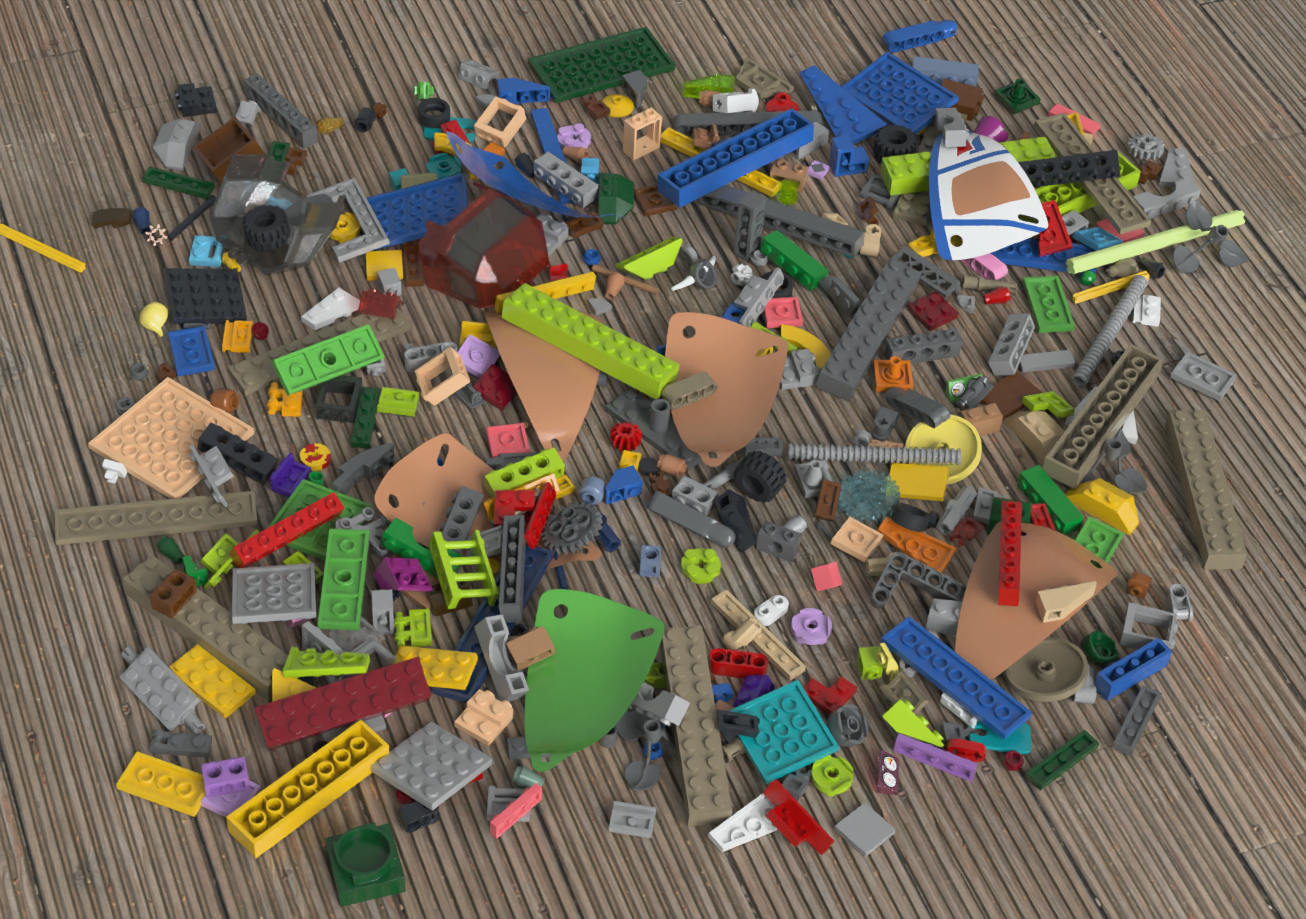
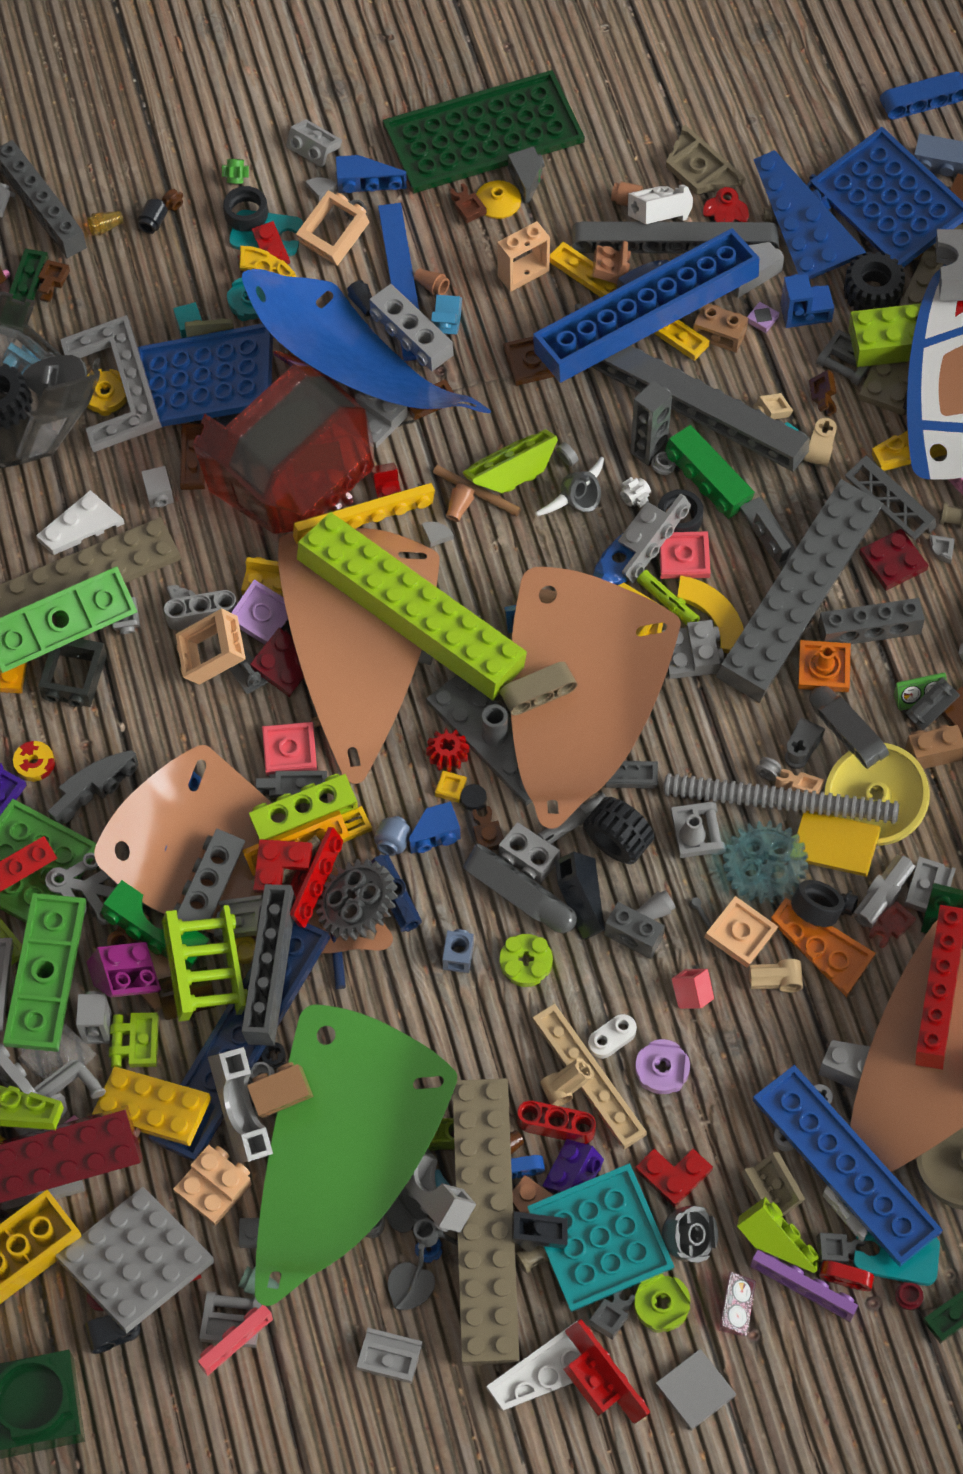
camera: 10 degrees right, 15 degrees up
green hinge [308,471,324,486] -> none
dark green plate [351,387,381,449] -> none
clear red bracket [358,289,404,320] -> none
yellow tile [366,250,403,281] -> none
lime plate [377,387,420,417] -> none
orange tile [482,142,505,156] -> none
lavender plate [557,123,591,149] -> none
blue plate [583,249,601,265] -> none
dark green wedge [598,173,634,225] -> none
nougat brick [657,454,687,478] -> none
clear neon green slope [683,74,735,98] -> none
clear neon green bracket [779,180,798,205] -> none
reddish brown plate [814,479,842,522] -> none
lime brick [857,646,883,680] -> none
dark grey beam [870,552,967,609] -> none
light yellow slope [877,643,899,681] -> none

